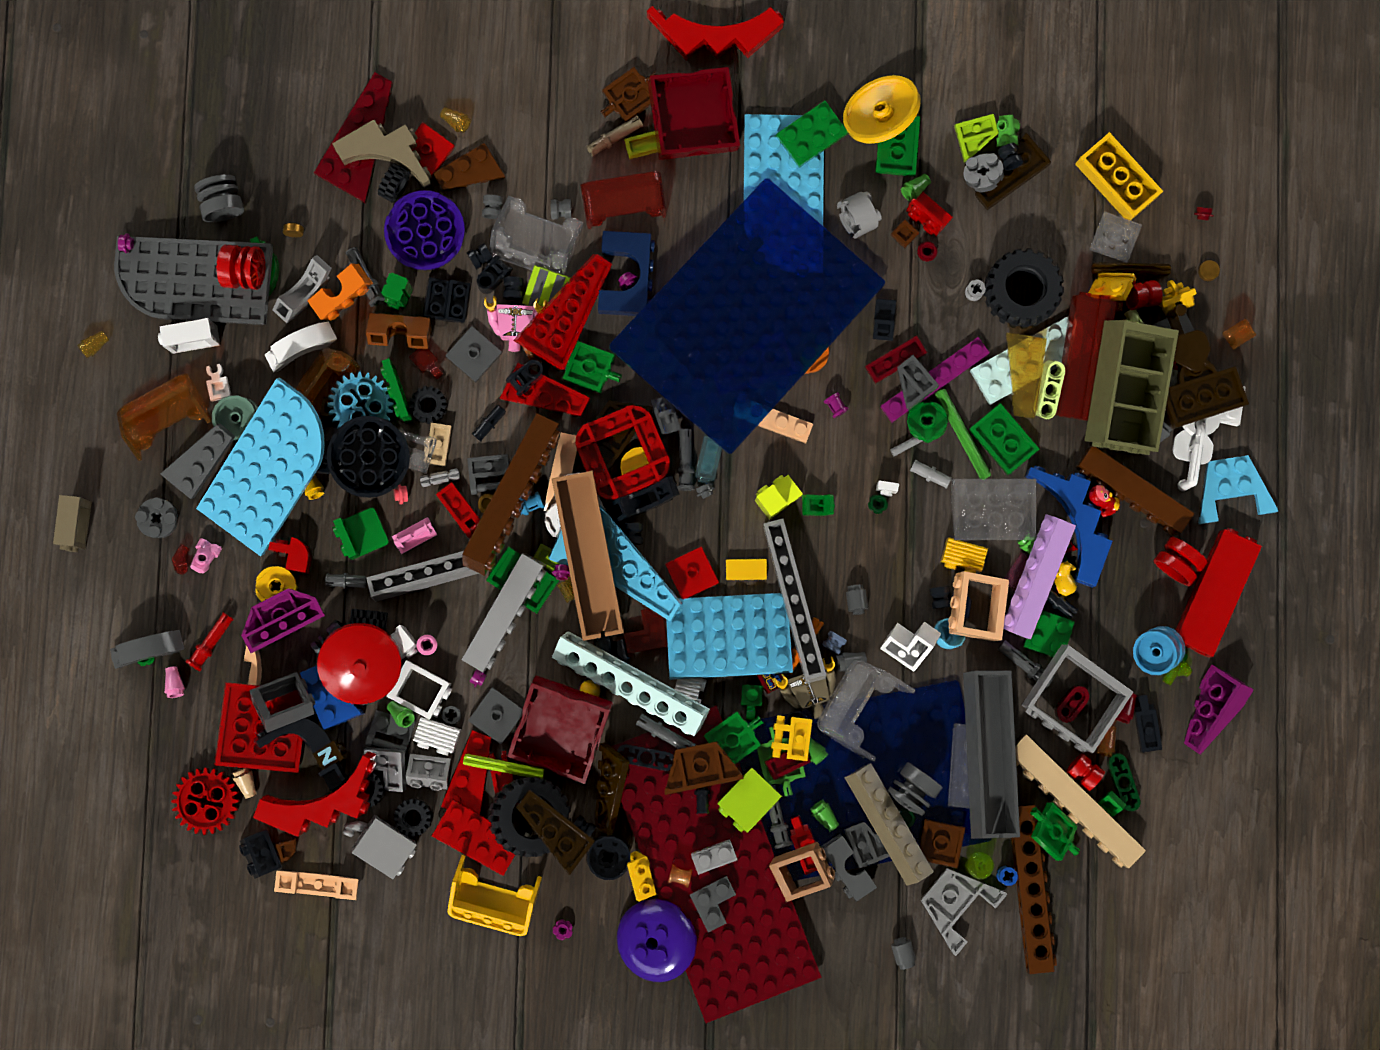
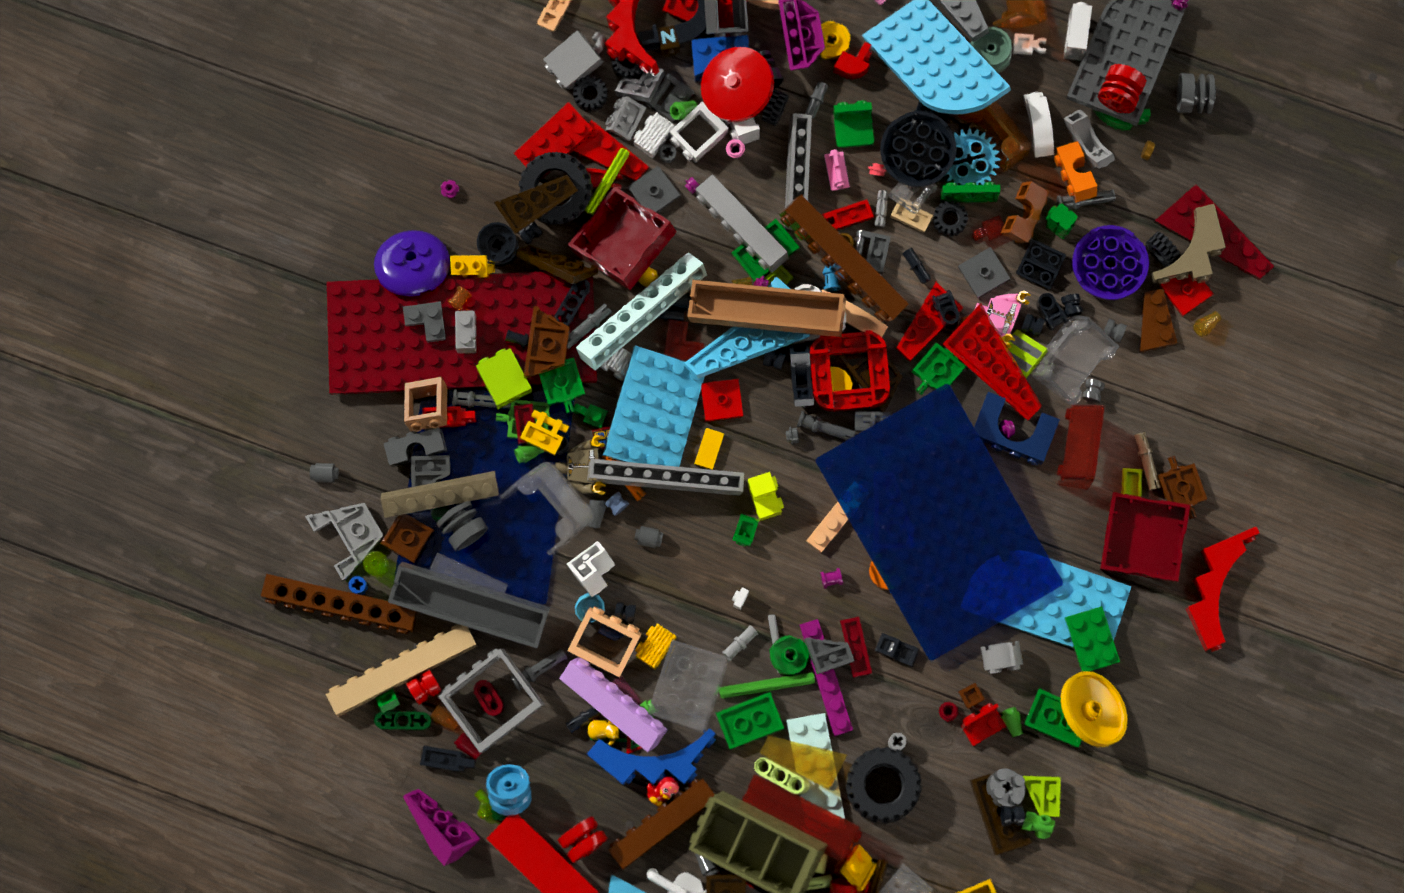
camera: 115 degrees right, 5 degrees down
yellow cone [304,475,324,500] -> none
yellow windscreen [447,855,542,936] -> none
clear light blue brick [695,436,724,484] -> none
bright green cone [810,800,839,832] -> none
dark green plate [868,494,888,514] -> none
green plate [1023,610,1075,657] -> none
green plate [1030,802,1080,861] -> none

